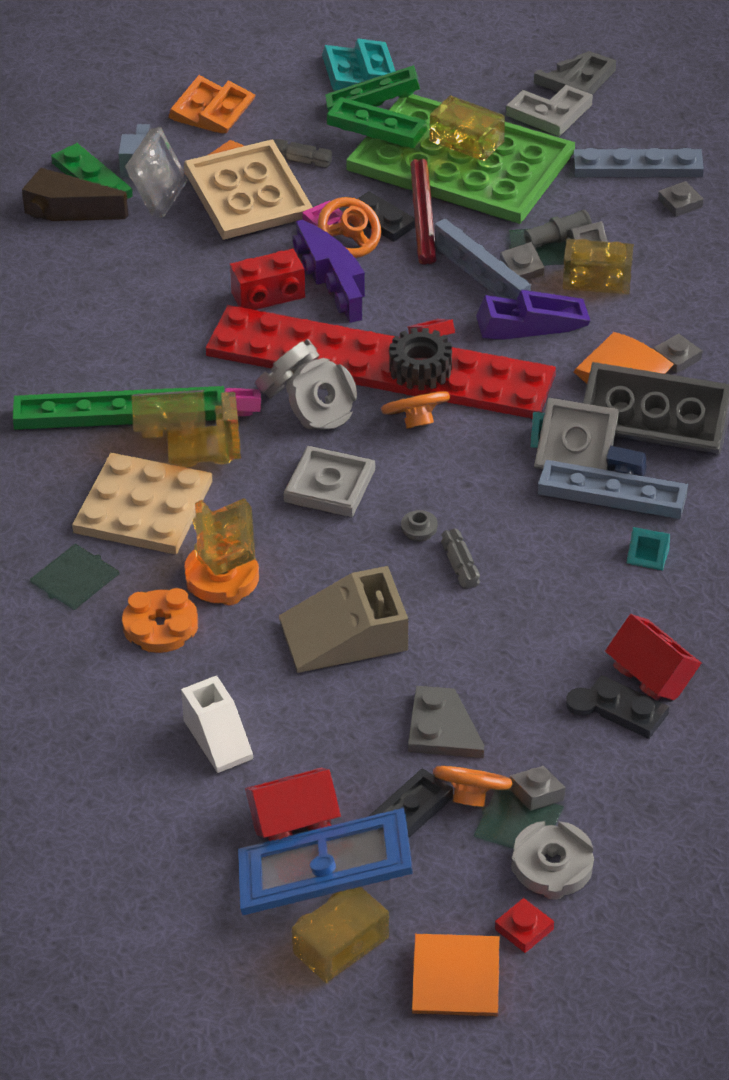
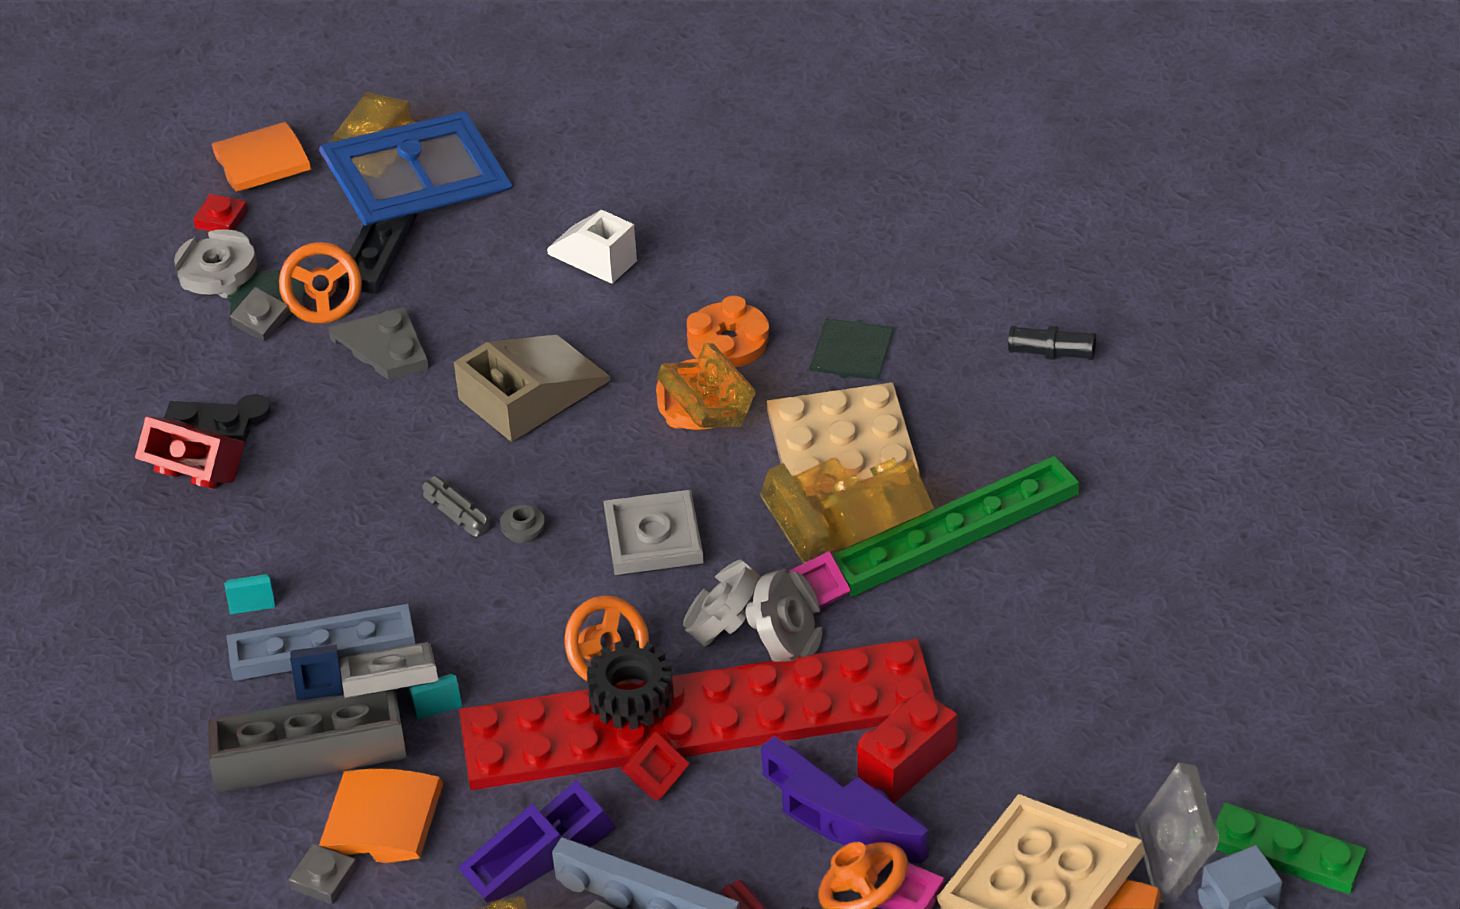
camera: 155 degrees right, 0 degrees up
dark brown slope [22,168,129,221] -> none
red brick [245,767,341,841] -> none

